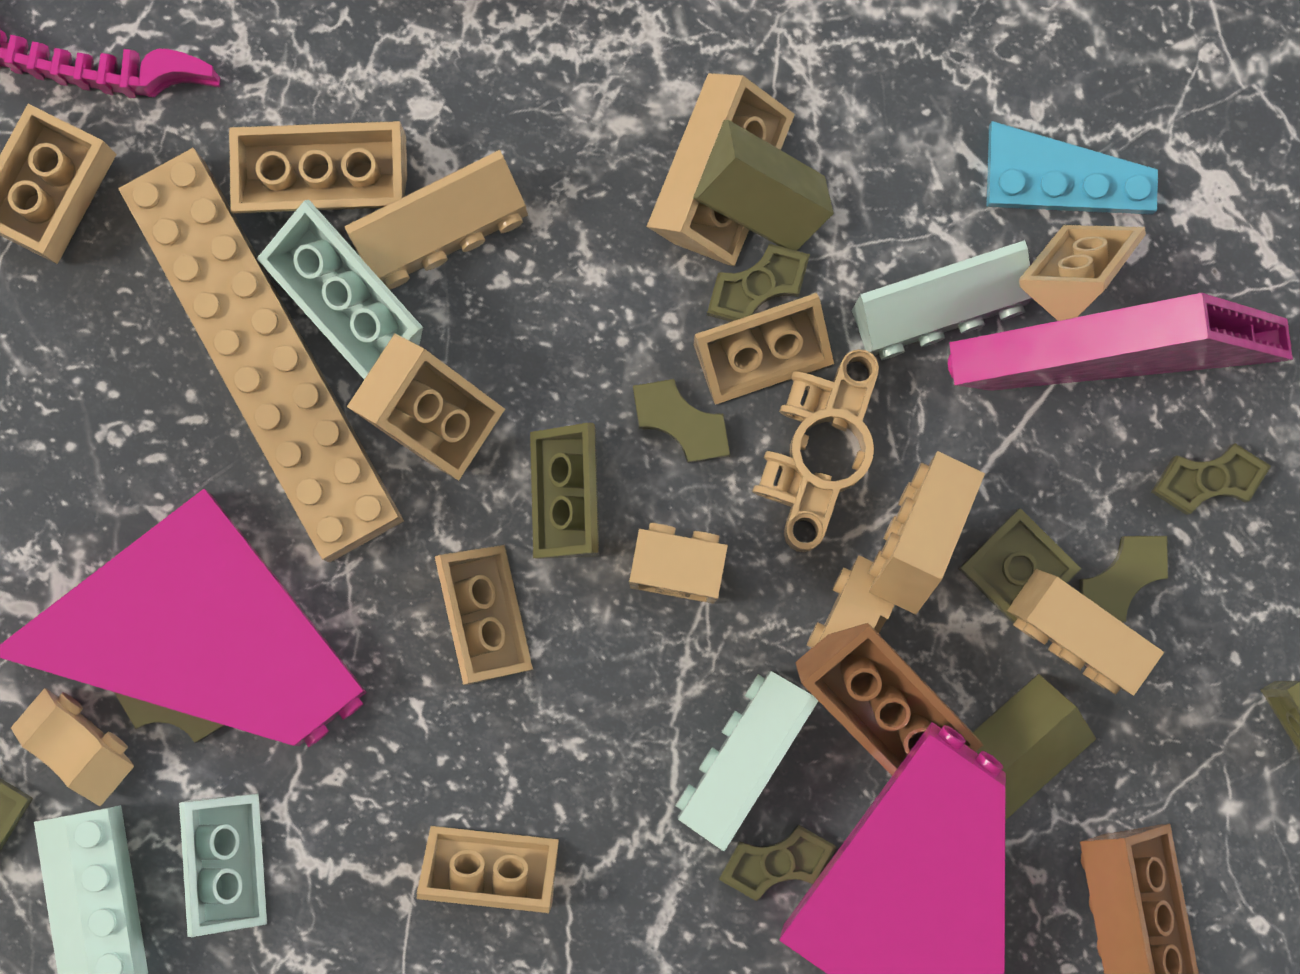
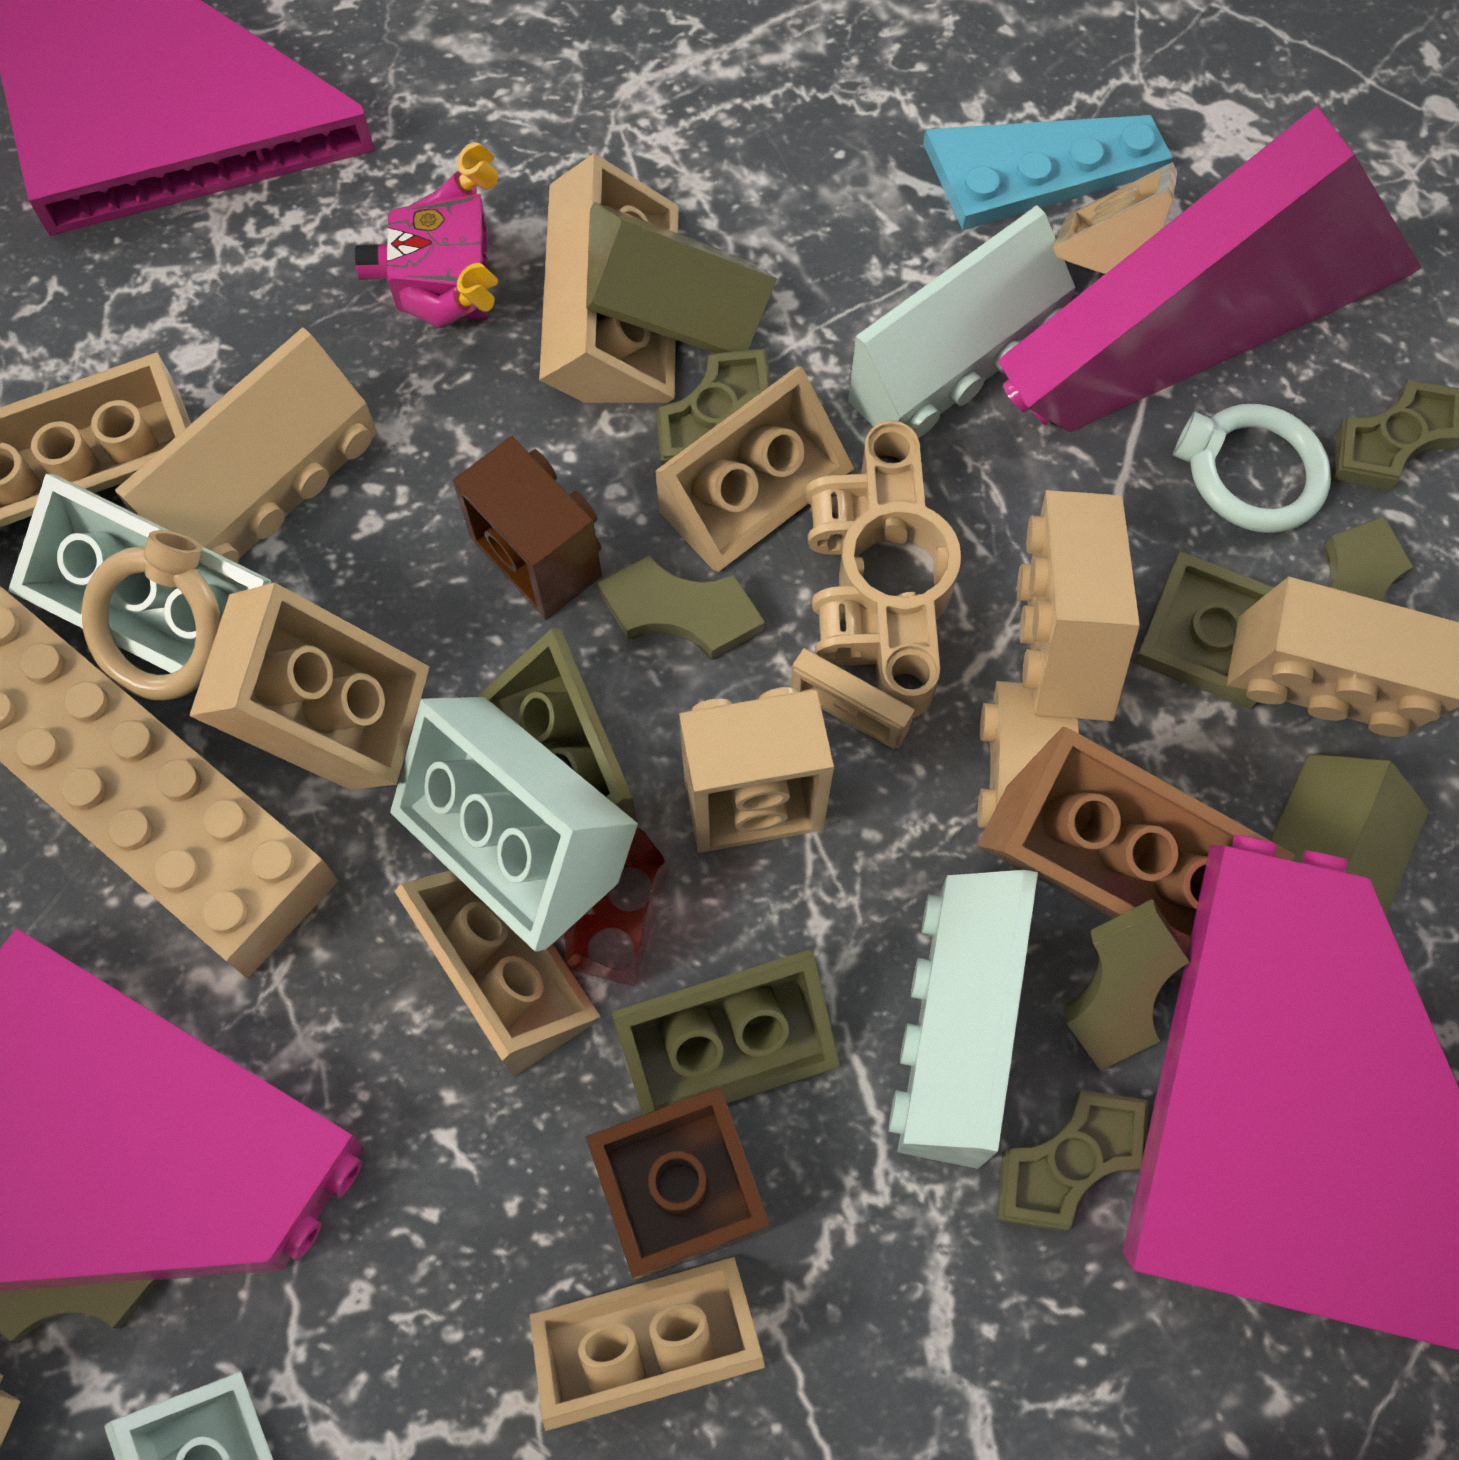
camera: 20 degrees left, 15 degrees down
none -> tan piece [81,530,222,700]
none -> dark pink torso [355,142,499,328]
none -> light aqua slope [390,697,638,951]
none -> reddish brown brick [452,436,602,620]
none -> clear red piece [564,827,669,987]
none -> reddish brown brick [585,1087,770,1281]
none -> olive slope [611,949,840,1115]
none -> tan tile [790,648,915,749]
none -> olive tile [1064,899,1190,1071]
none -> light aqua piece [1173,404,1331,533]

